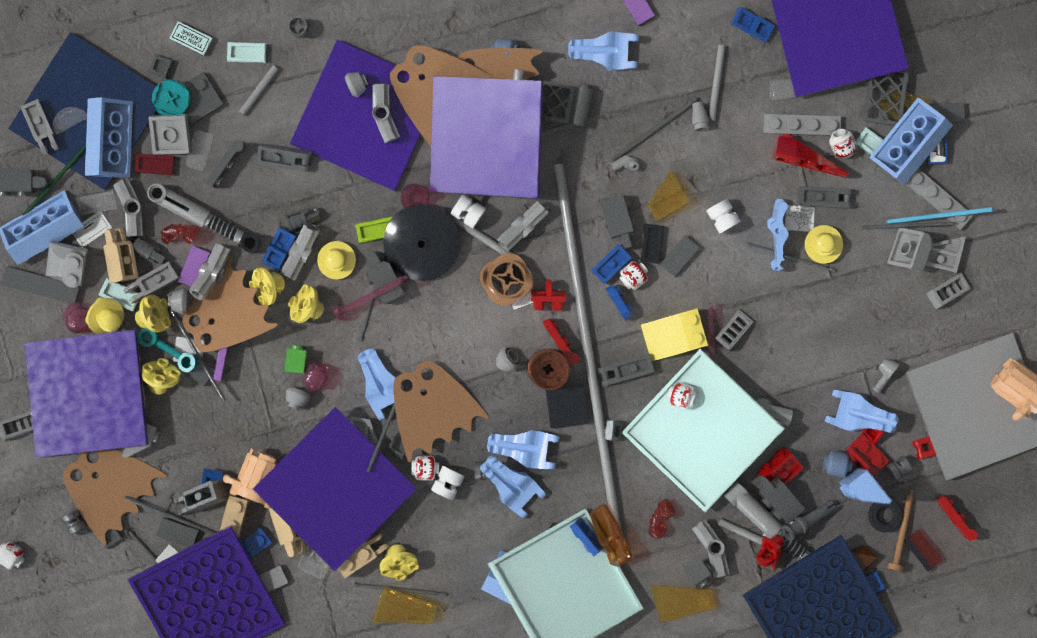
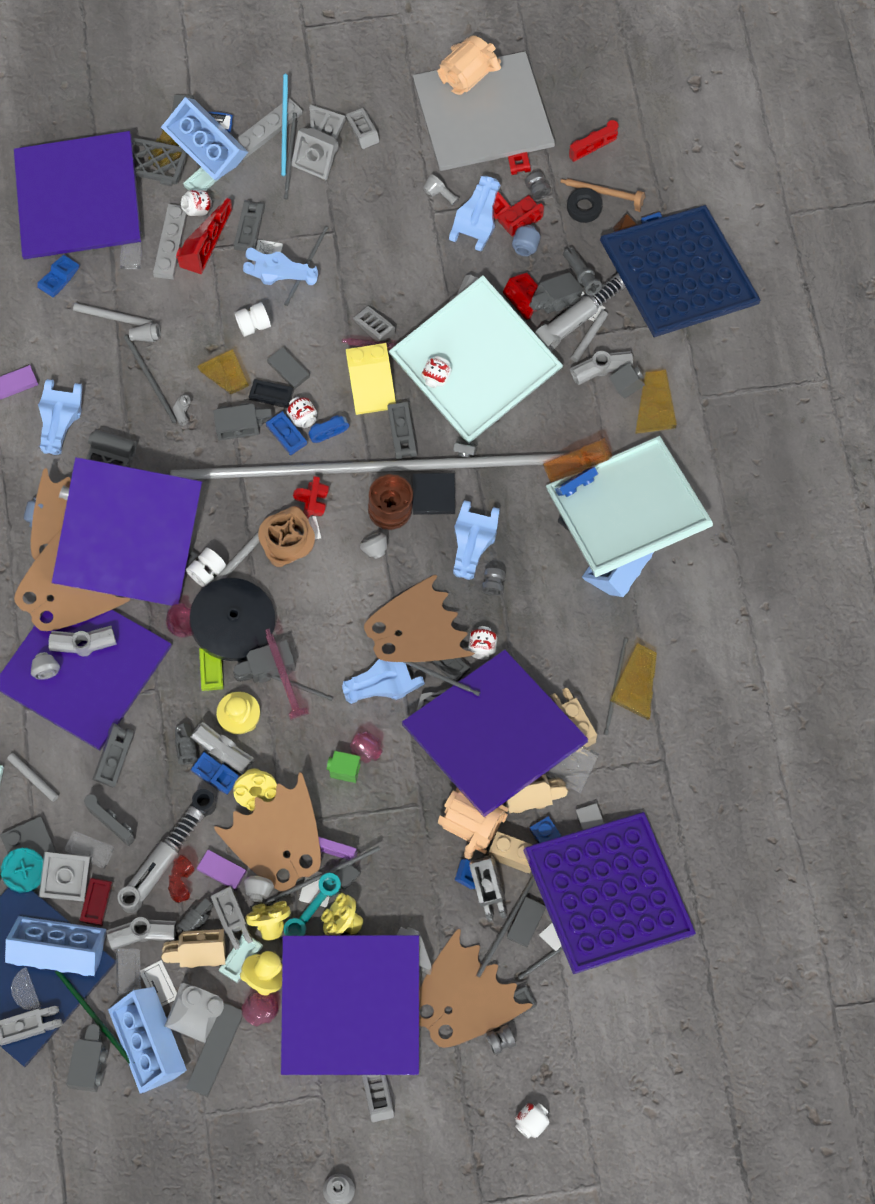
camera: 75 degrees left, 20 degrees down
light grey piece [189,244,231,300] -> none
light grey cone [286,387,311,410] -> none
light yellow plate [288,284,324,323] -> none
light yellow plate [380,544,419,581] -> none
white wheel [431,466,465,501] -> none
light blue animal [480,455,546,519] -> none
light grey piece [497,200,549,251] -> none
red plate [542,318,579,365] -> none
clear red arm [648,499,675,539] -> none
red hips [756,534,784,570] -> none
light yellow plate [804,225,843,264] -> none
light blue slope [839,468,891,504] -> none
clear red tile [904,530,943,572] -> none

